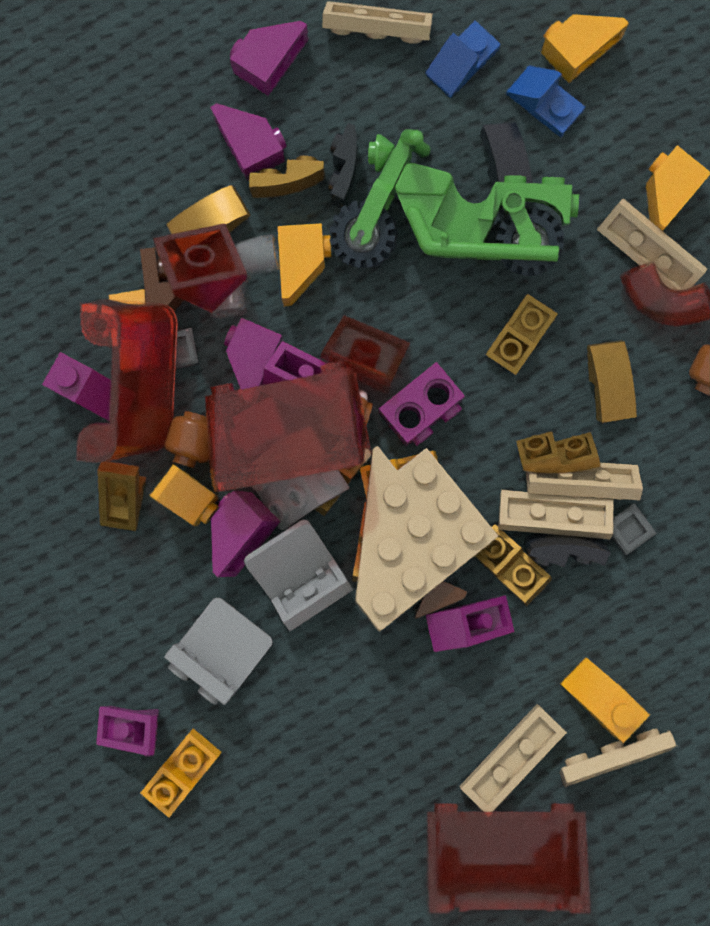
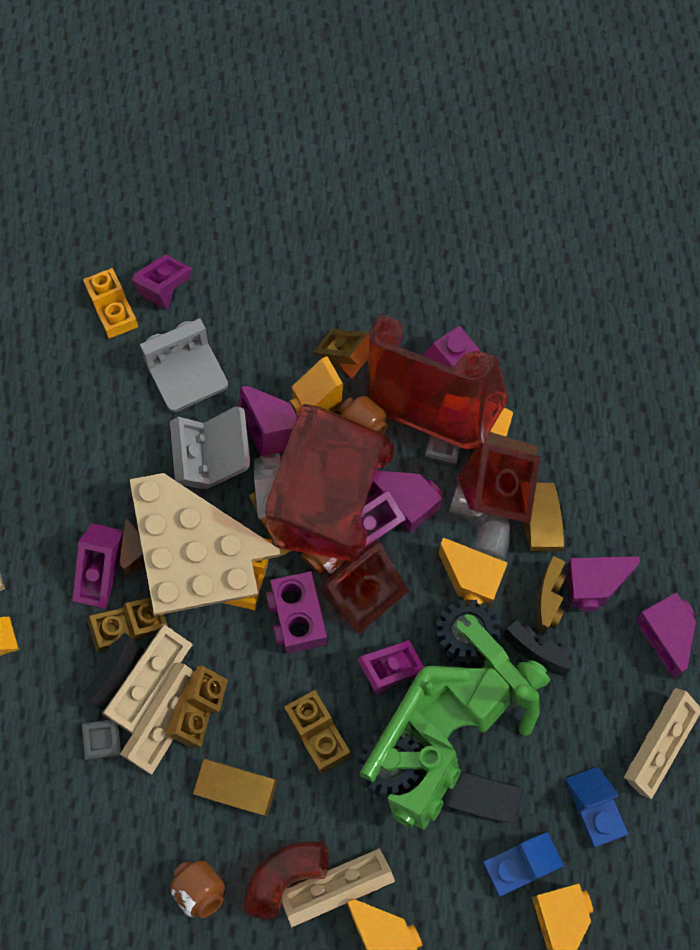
camera: 110 degrees right, 15 degrees down
none -> magenta slope [357,640,424,697]

